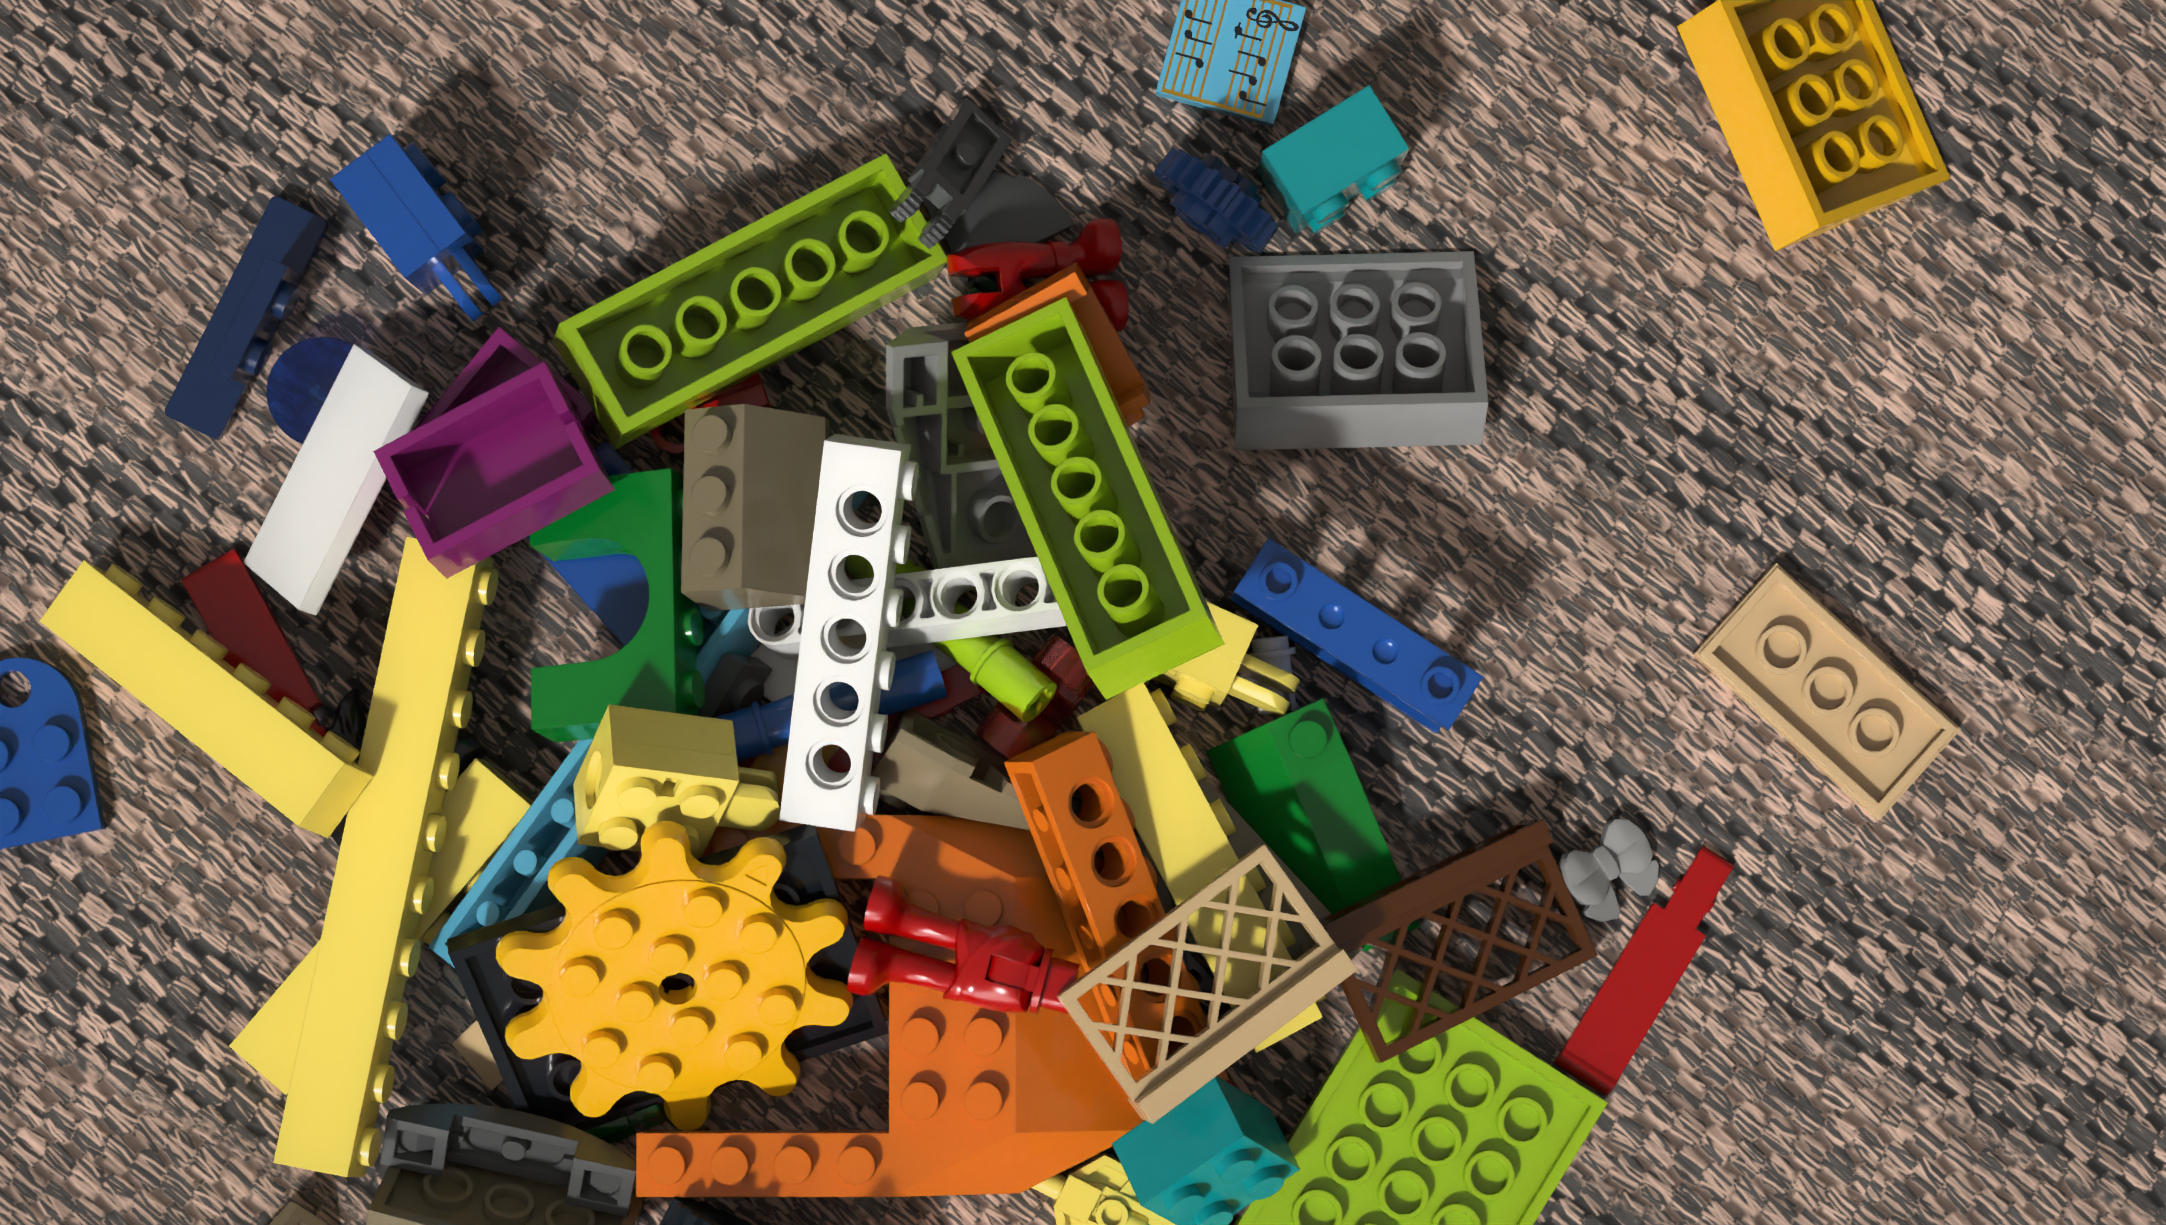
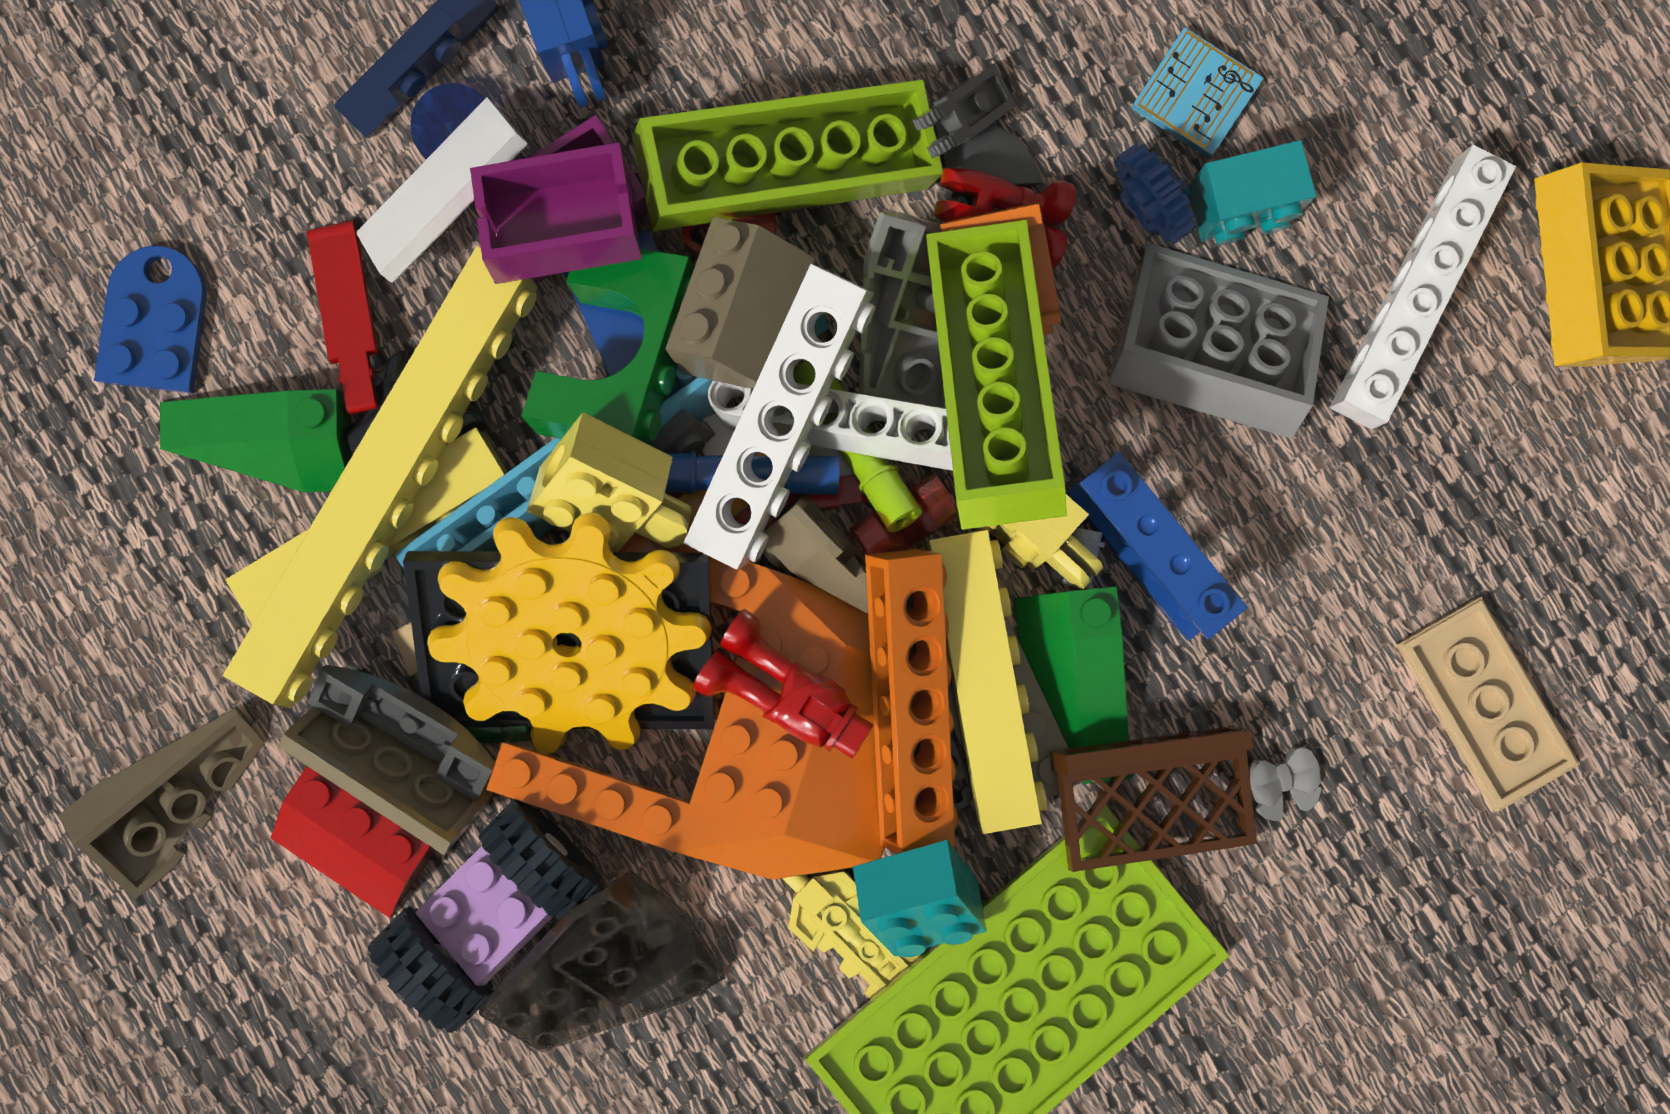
camera: 20 degrees right, 0 degrees up
light yellow brick [40,560,373,838] -> none
tan fence [1056,844,1358,1124] -> none
red piece [1553,845,1734,1097] -> none
none -> green wedge [160,389,351,493]
none -> white brick [1330,145,1516,429]

